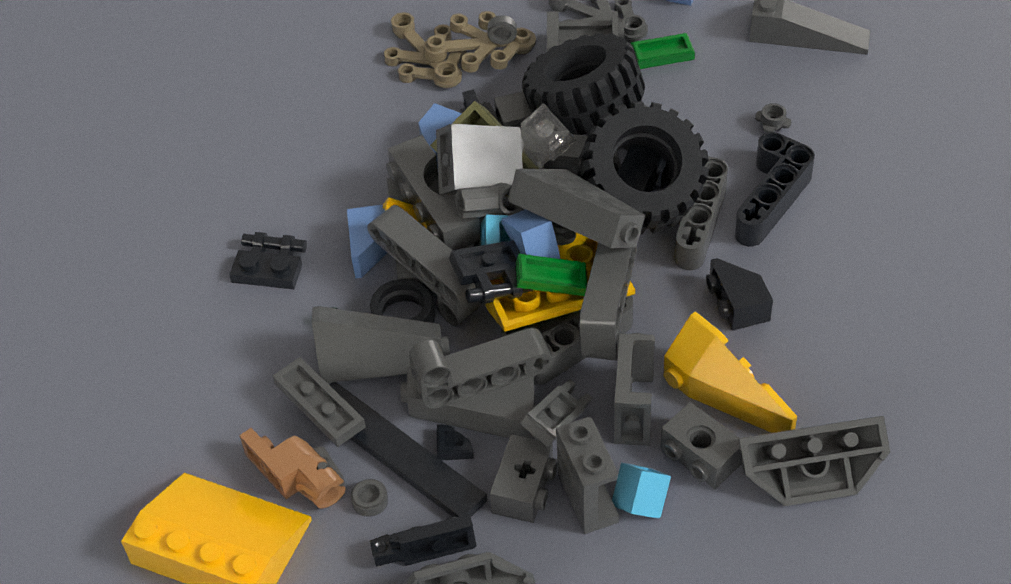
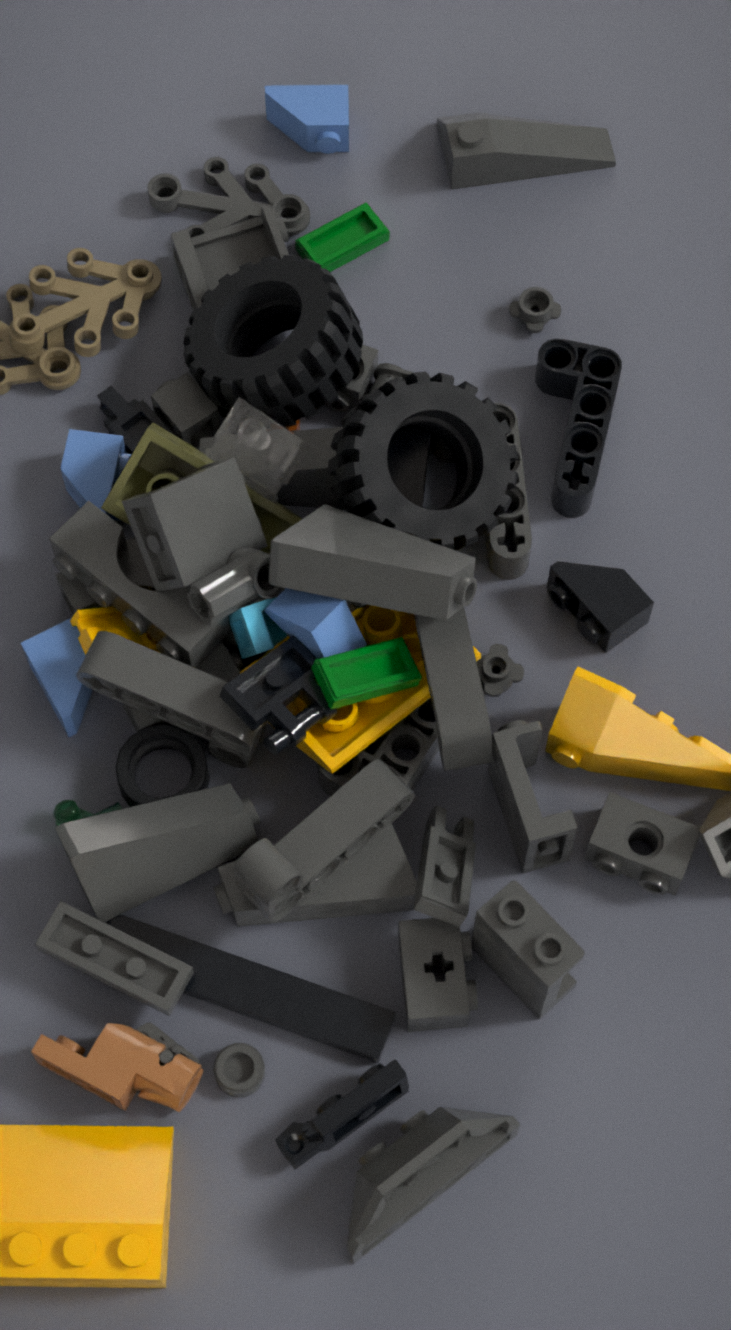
camera: 25 degrees left, 15 degrees up
black tile [437,424,474,461] -> none
dark grey tile [487,15,517,45] -> none
medium azure panel [612,462,671,518] -> none
none -> dark grey plate [477,644,524,697]

